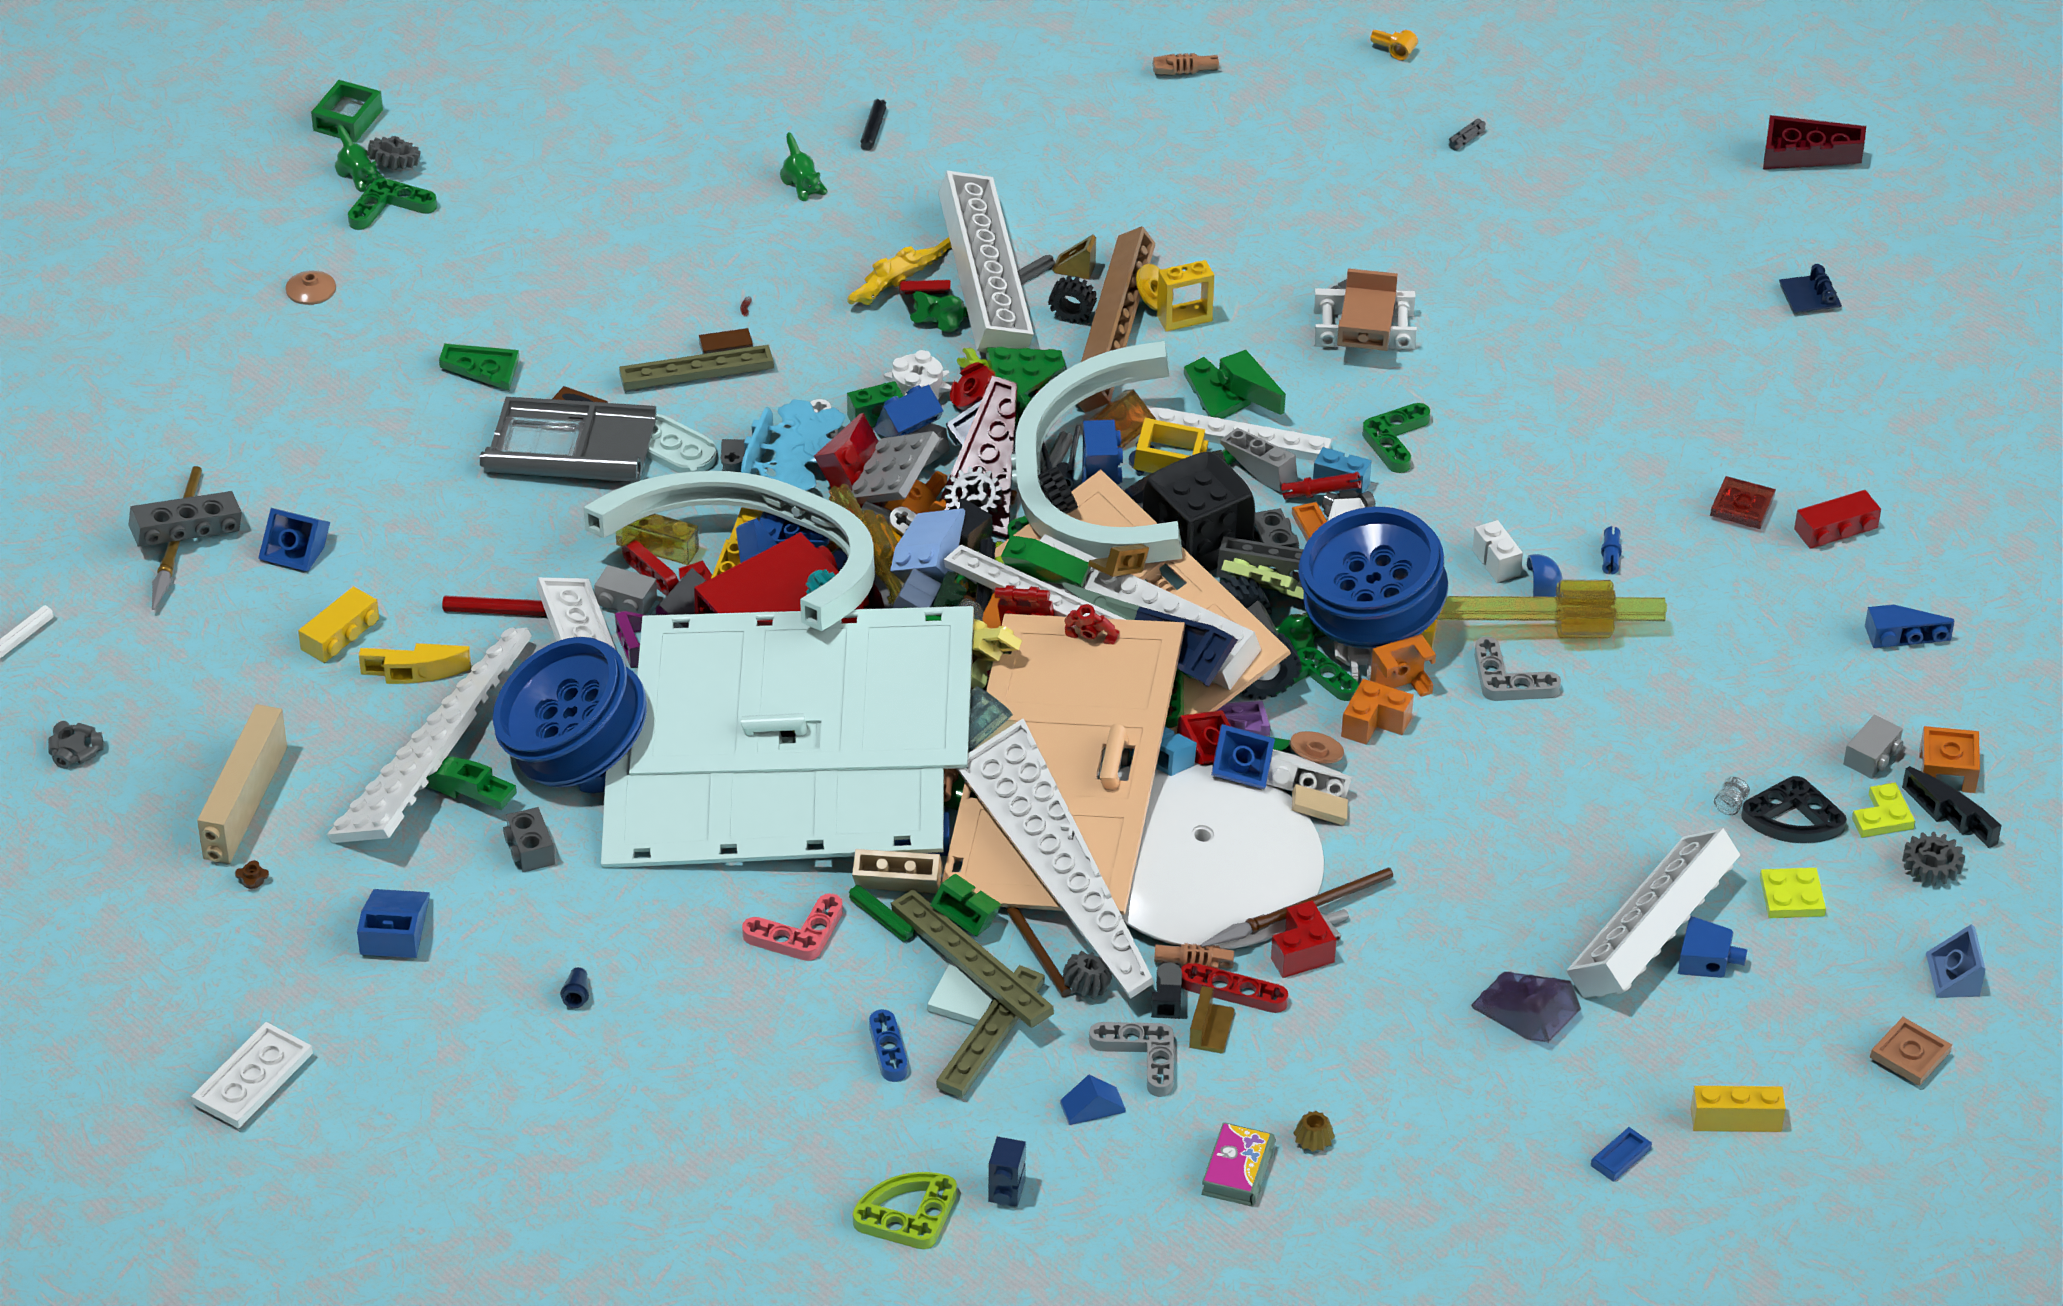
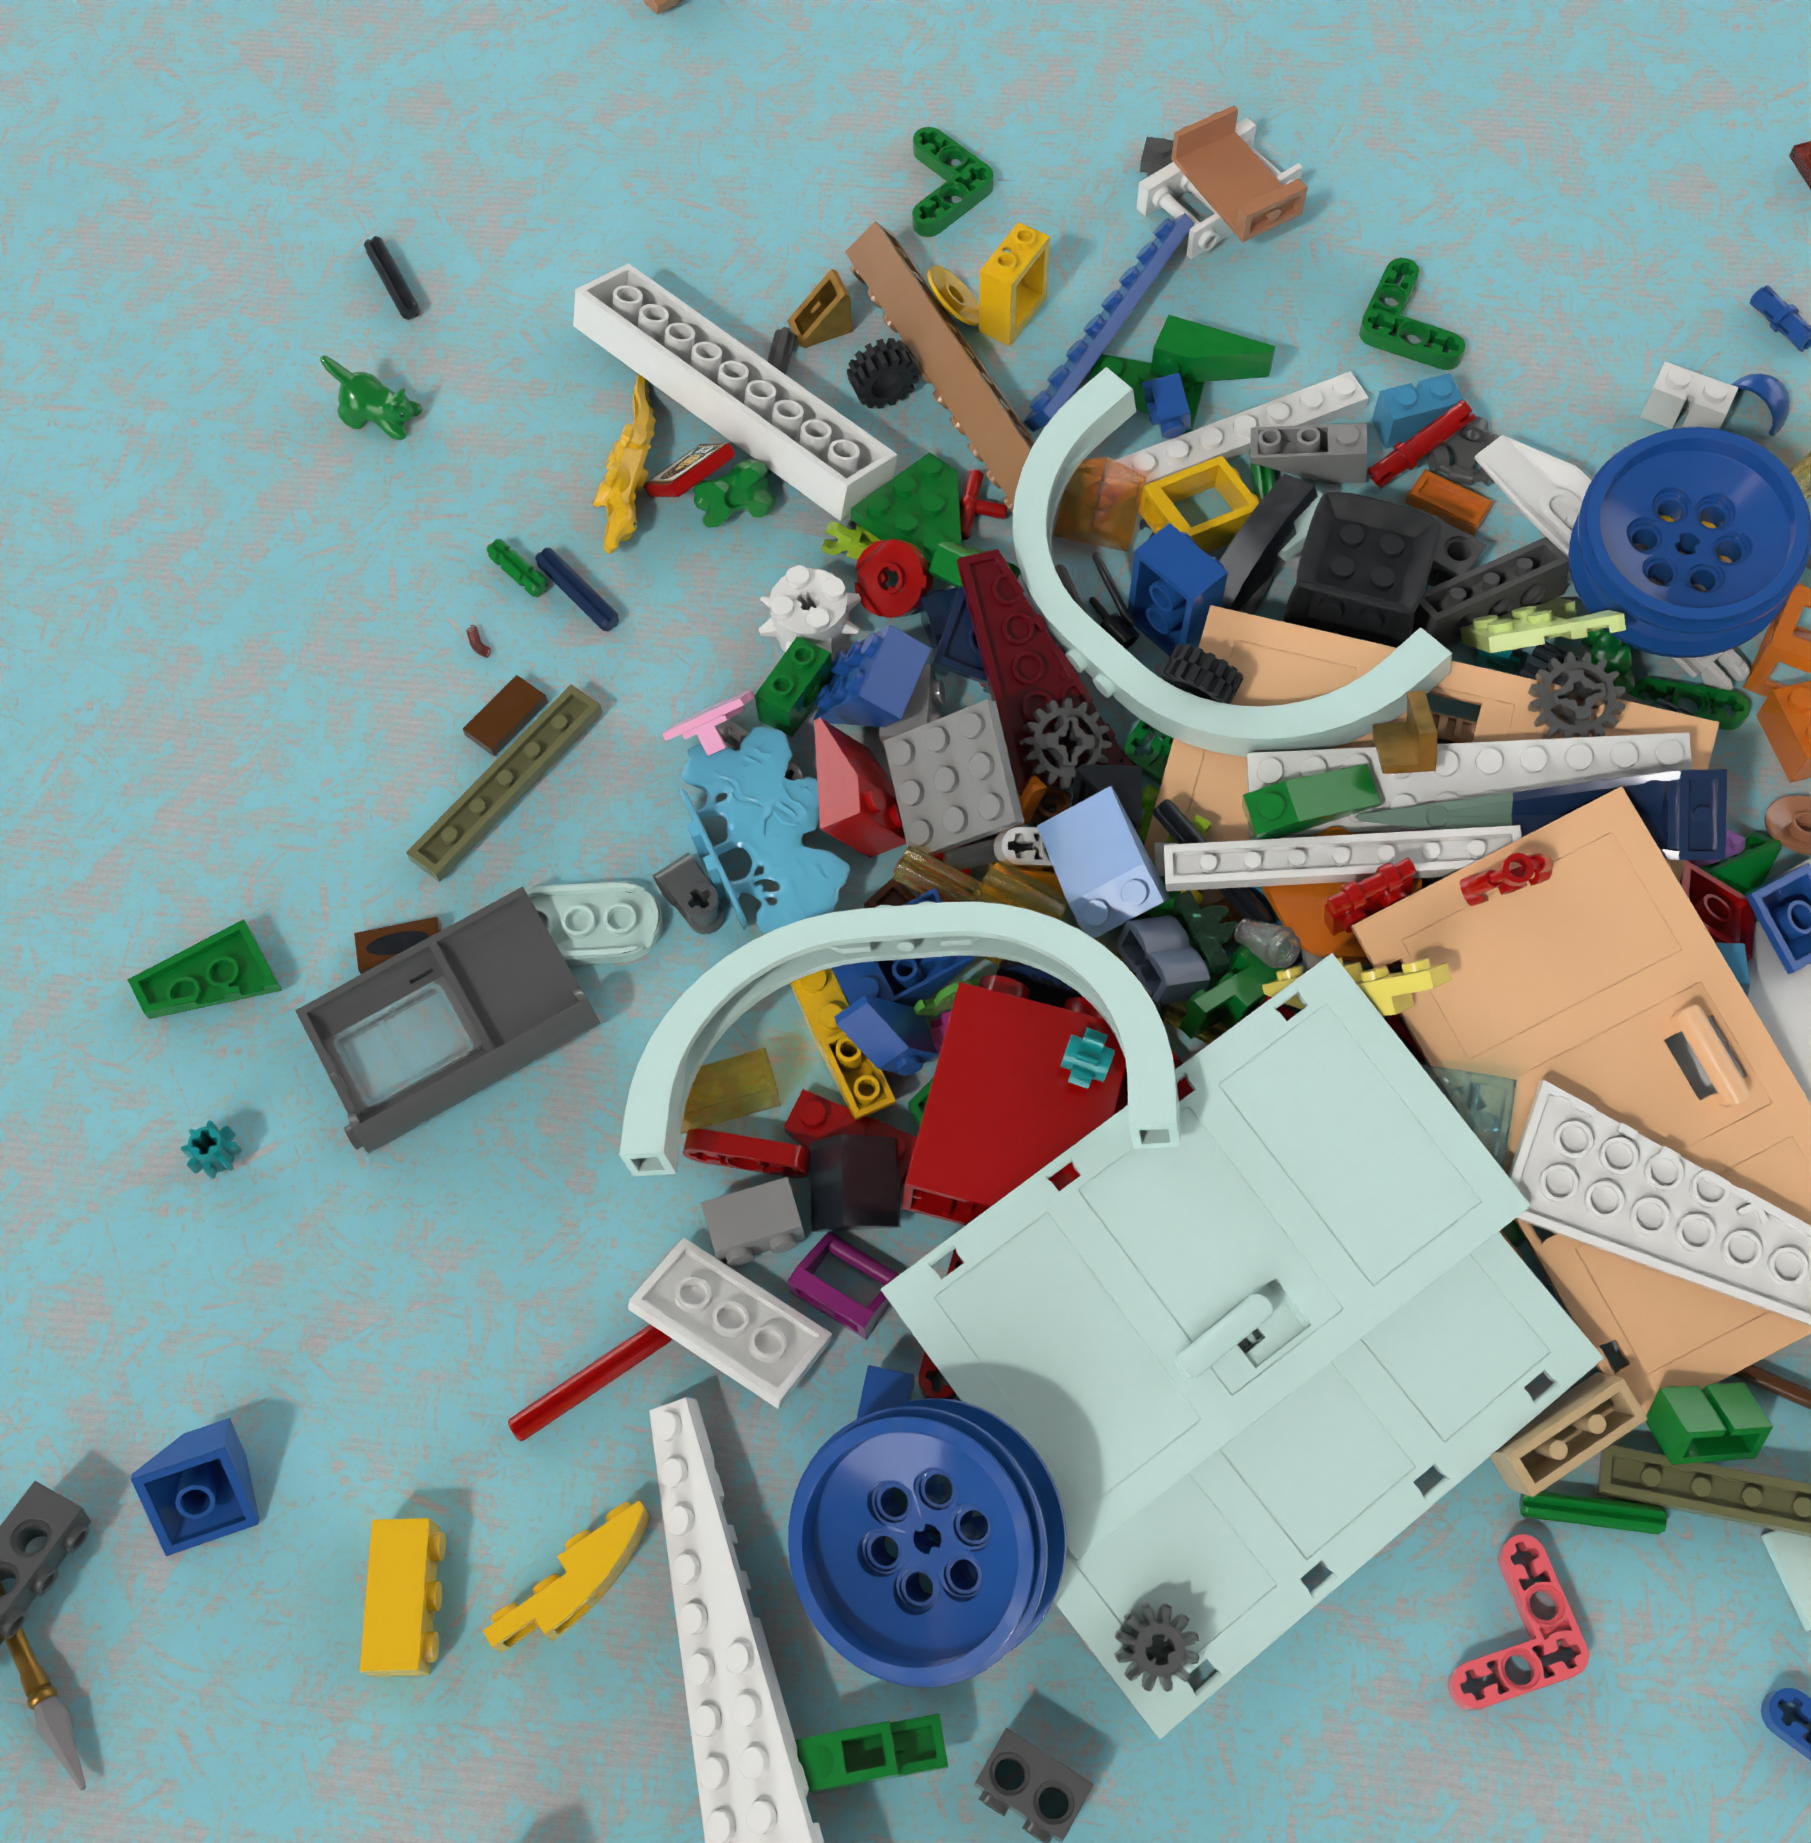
camera: 35 degrees left, 20 degrees up
none -> teal gear [181,1120,242,1179]
none -> green axle [486,539,548,597]
none -> dark blue axle [535,547,619,632]
none -> bright pink piece [662,690,755,756]
none -> green beam [912,127,993,237]
none -> blue plate [1023,213,1194,432]
none -> dark grey gear [1115,1603,1199,1692]
none -> blue brick [1142,373,1191,439]
none -> dark grey gear [1528,652,1626,739]

